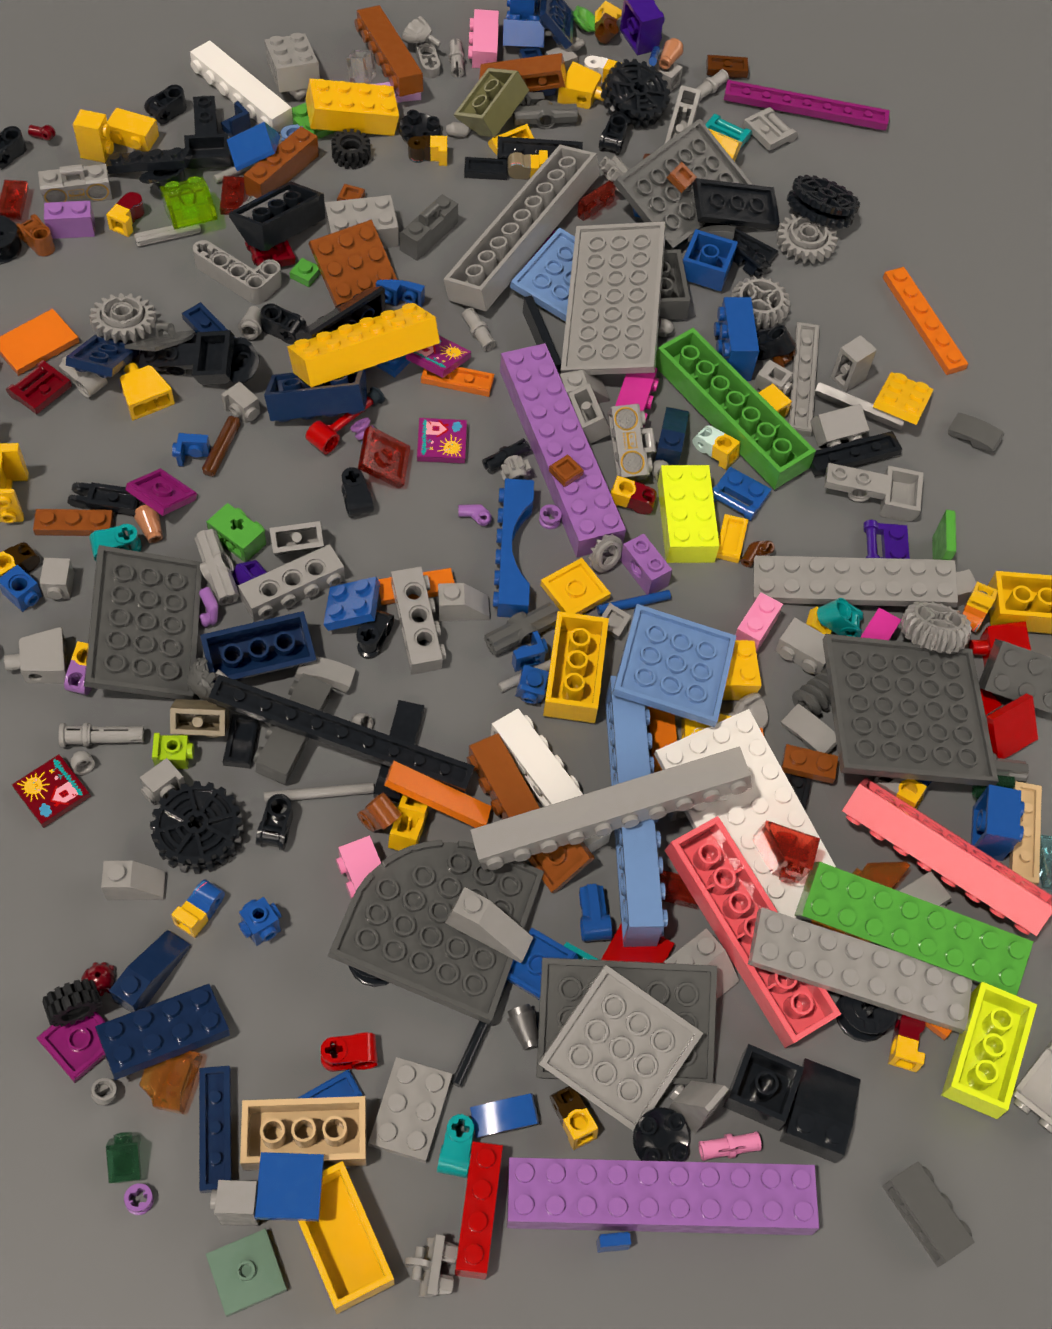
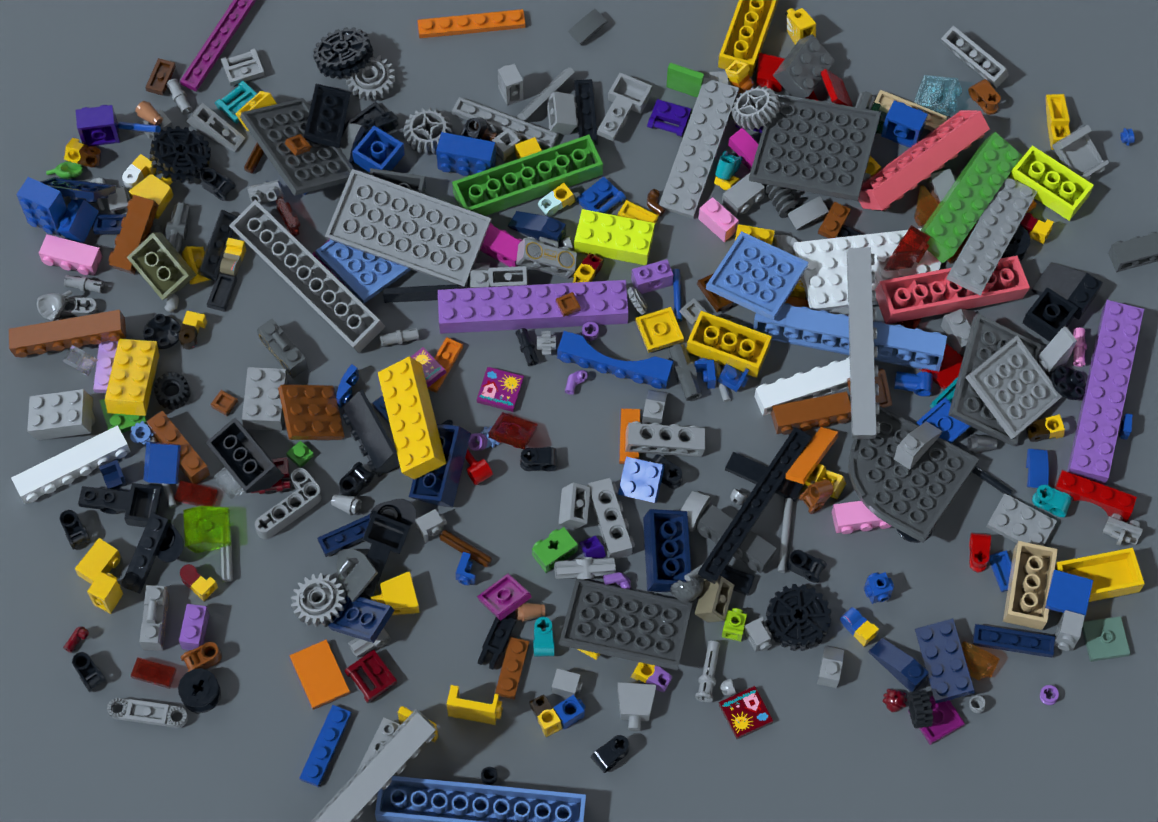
camera: 70 degrees left, 5 degrees up
clear green bracket [106,1132,142,1183] -> none
yellow plate [873,372,934,425] -> none

